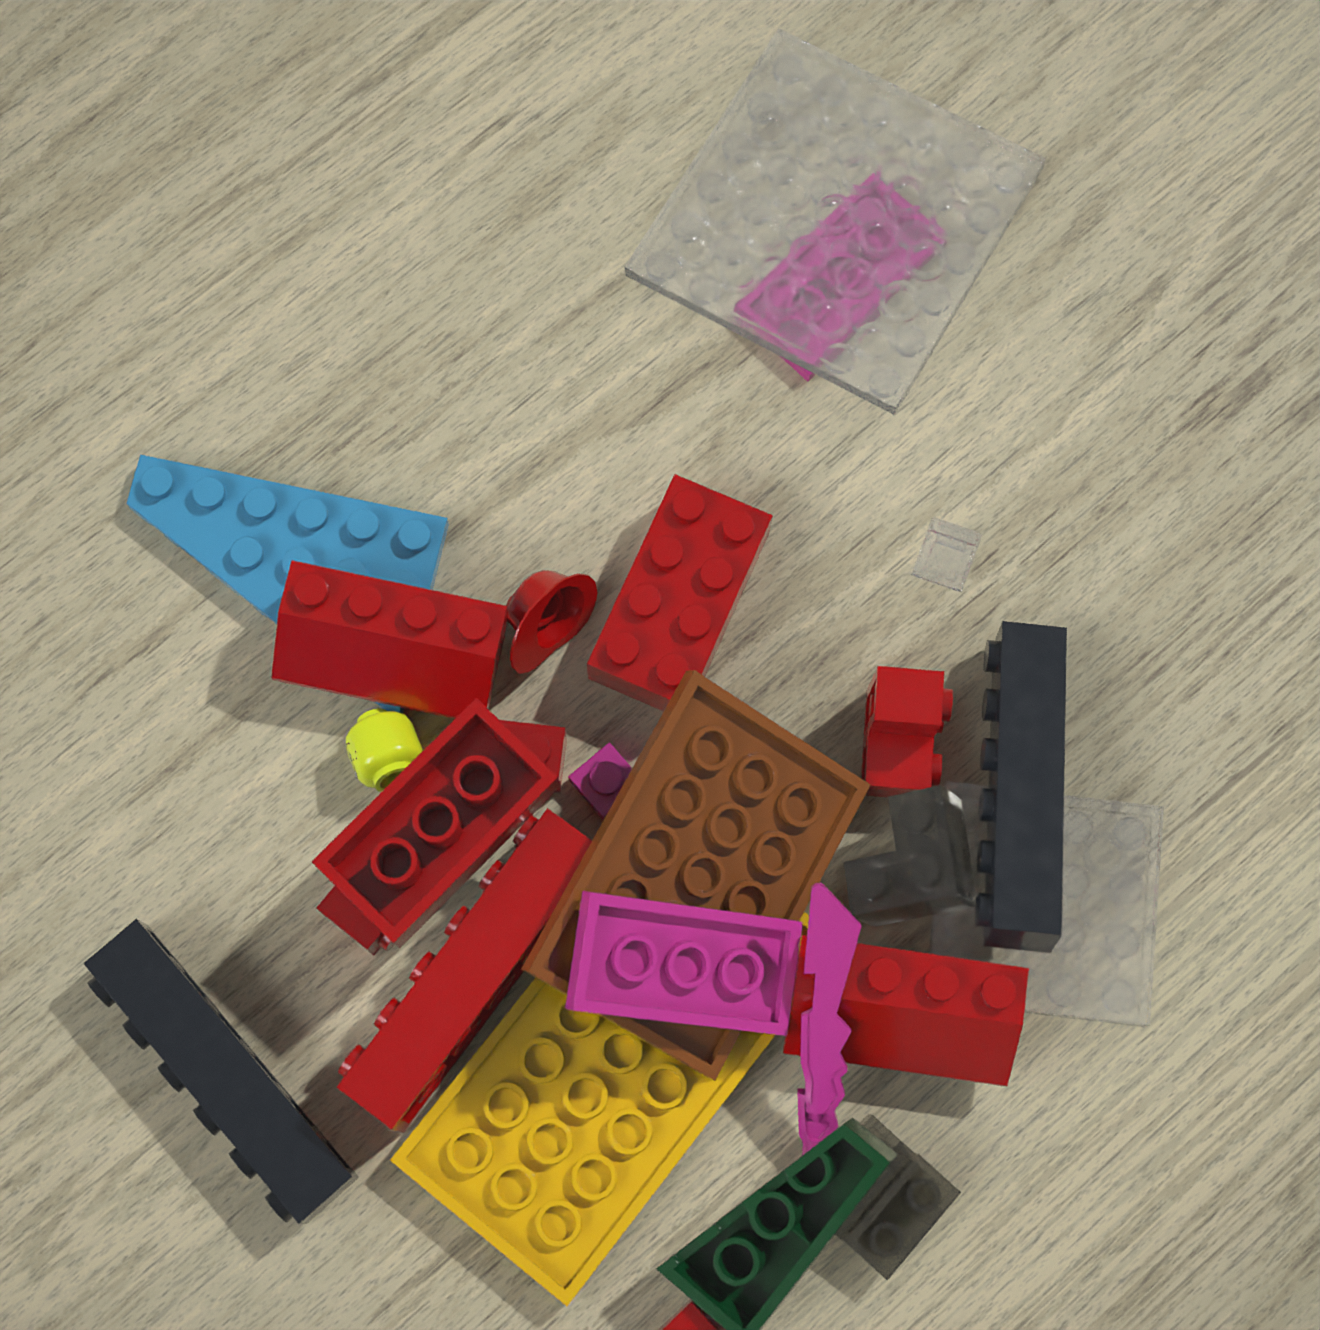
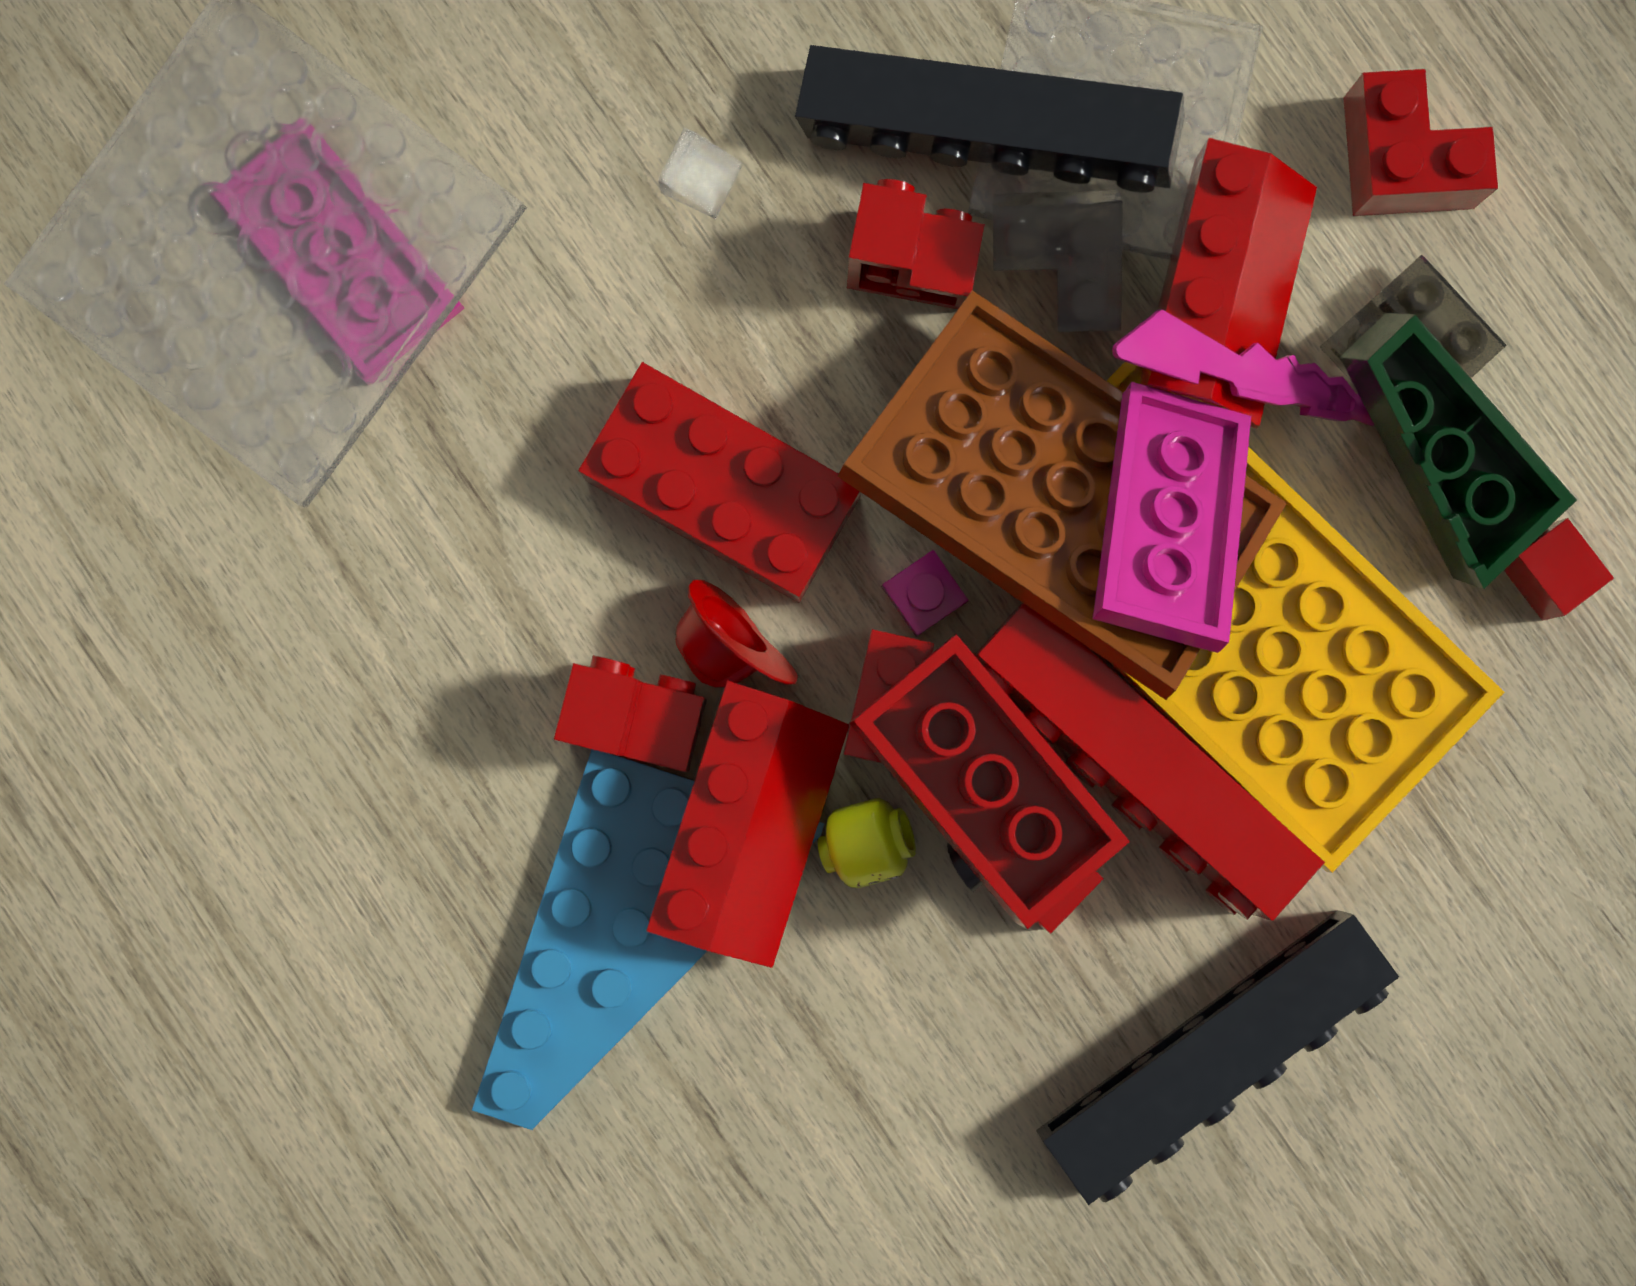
camera: 85 degrees left, 10 degrees up
none -> red brick [554,655,707,772]
none -> red brick [1343,69,1498,216]

